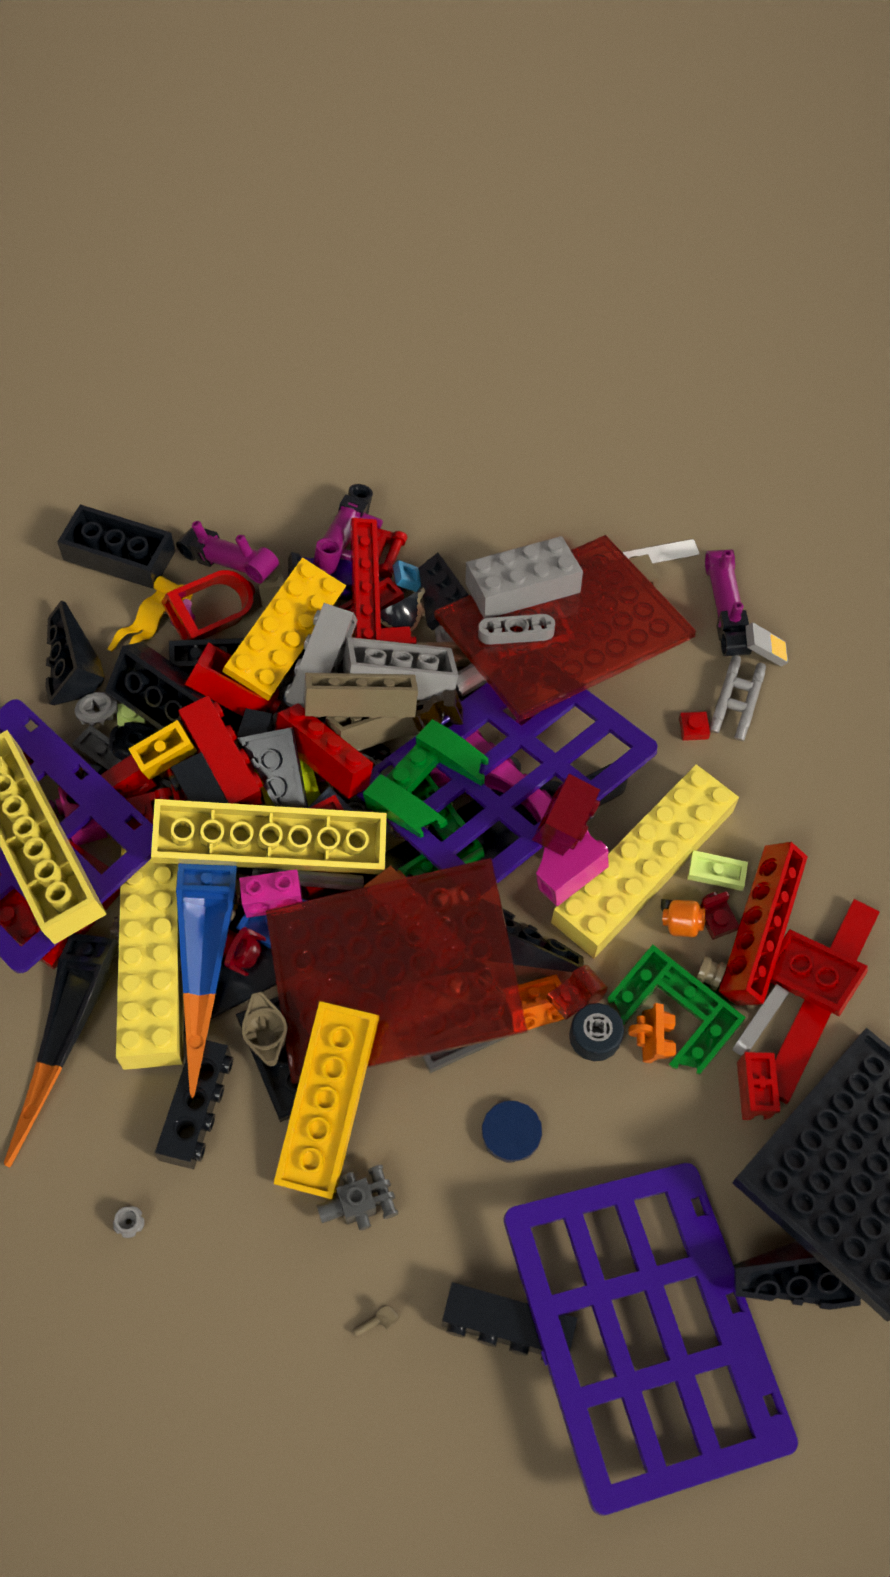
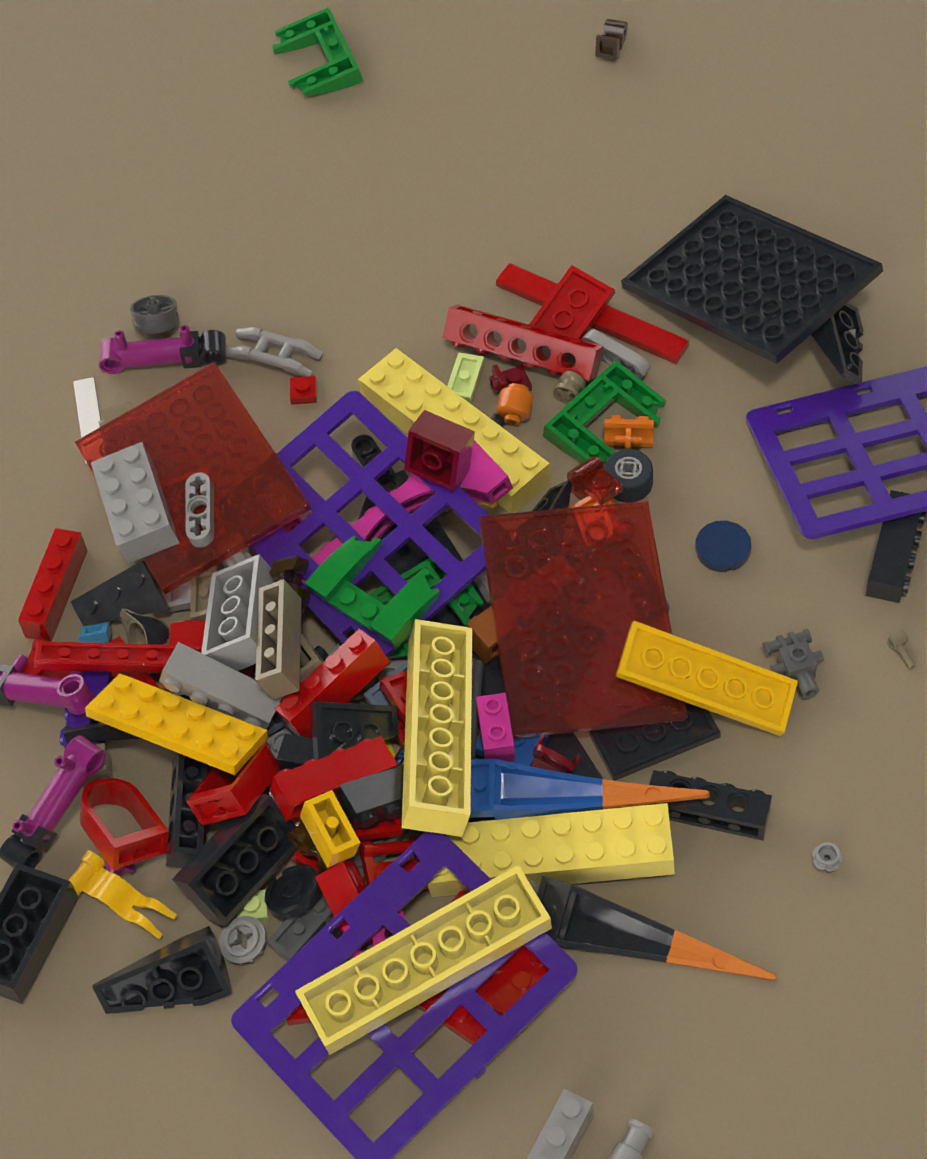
camera: 80 degrees left, 5 degrees down
dark tan hat [242,992,287,1066] -> none
red hinge [737,1052,781,1120] -> none
light grey tile [746,622,788,666] -> none
none -> red brick [18,528,88,642]
none -> dark grey wheel [130,295,179,334]

